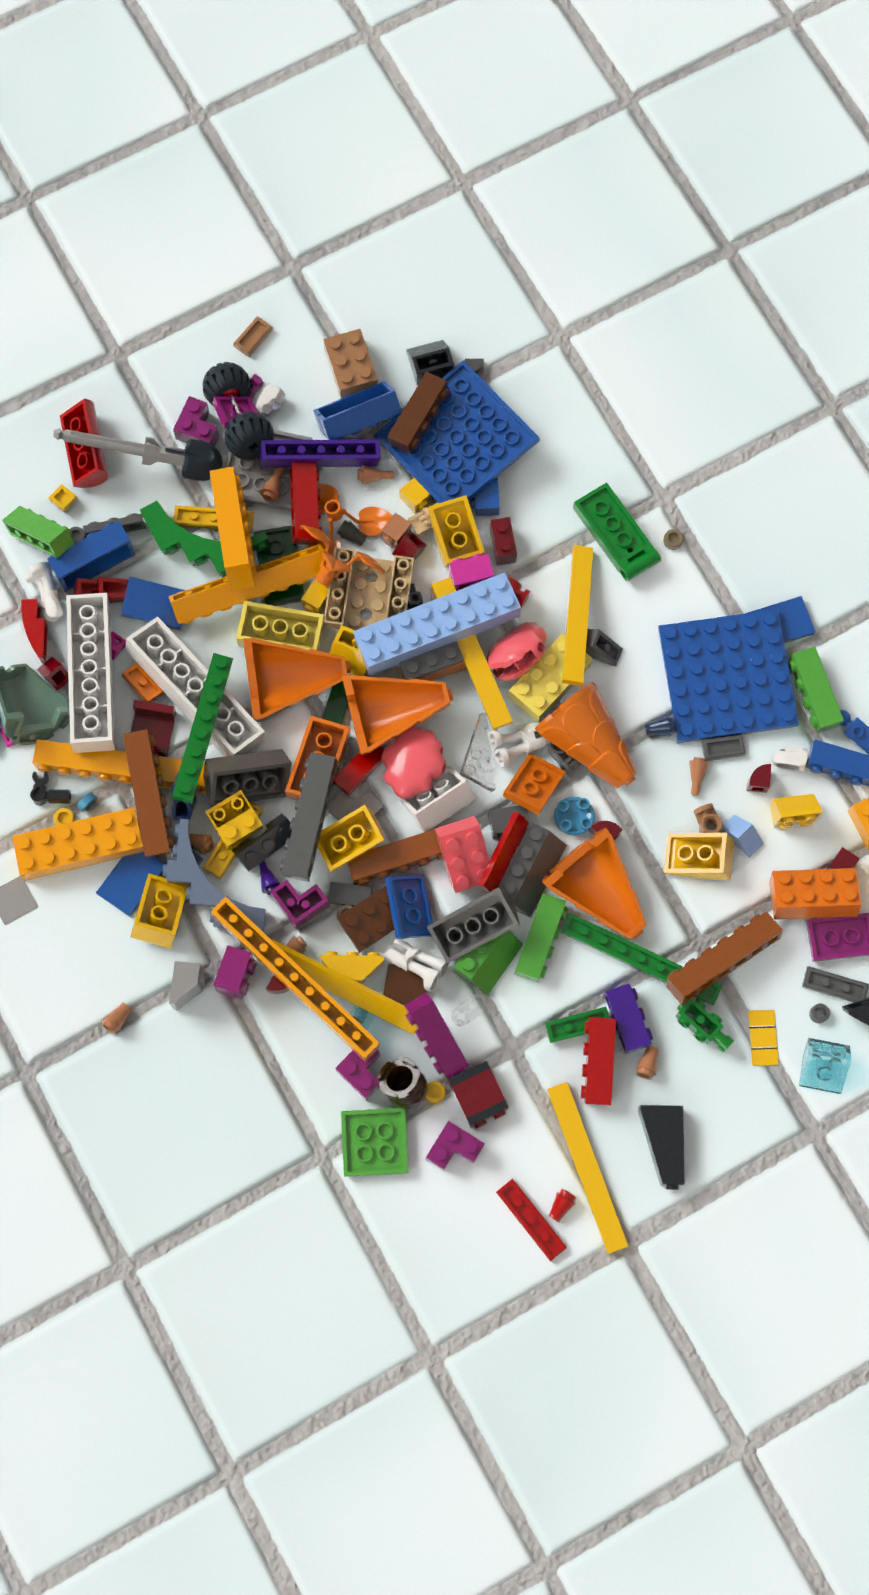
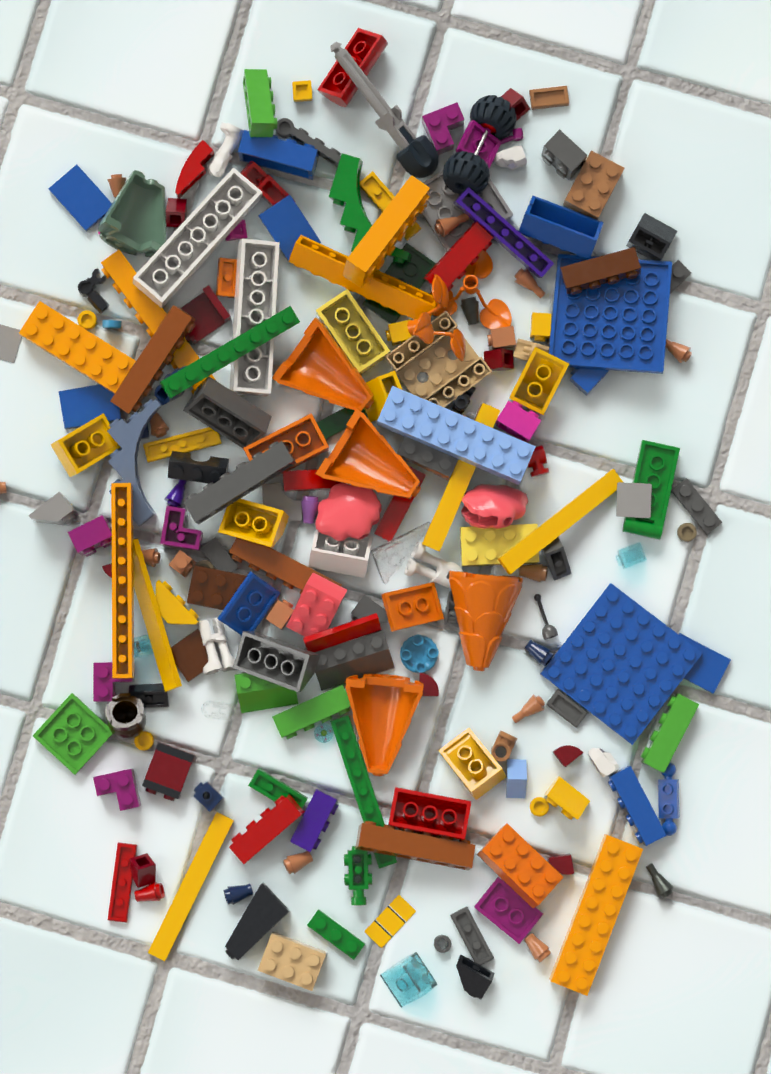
camera: 45 degrees right, 10 degrees up
yellow slope [205,790,263,850] -> none
magenta brick [404,992,469,1079] -> none
dark red brick [490,517,517,566] -> none
none -> black slope [128,683,169,708]
none -> dark red brick [130,853,156,888]
none -> nougat brick [169,550,197,578]
none -> dark blue brick [193,781,224,812]
none -> dark blue cone [223,884,253,905]
none -> tan brick [257,931,327,991]
none -> nougat brick [266,599,294,630]
none -> medium lavender cone [301,495,319,524]
none -> green plate [307,909,365,960]
none -> clear light blue tile [314,723,333,743]
none -> red tile [374,466,426,543]
none -> red brick [388,787,472,840]
none -> dark red brick [501,88,530,121]
none -> medium nougat cone [519,564,548,583]
none -> yellow tile [530,797,549,817]
none -> hinge [534,594,558,640]
none -> dark grey brick [541,129,587,180]
none -> clear light blue brick [615,542,647,569]
none -> light grey sticker [616,482,652,518]
none -> nougat cone [666,339,692,364]
none -> dark grey plate [671,478,722,535]

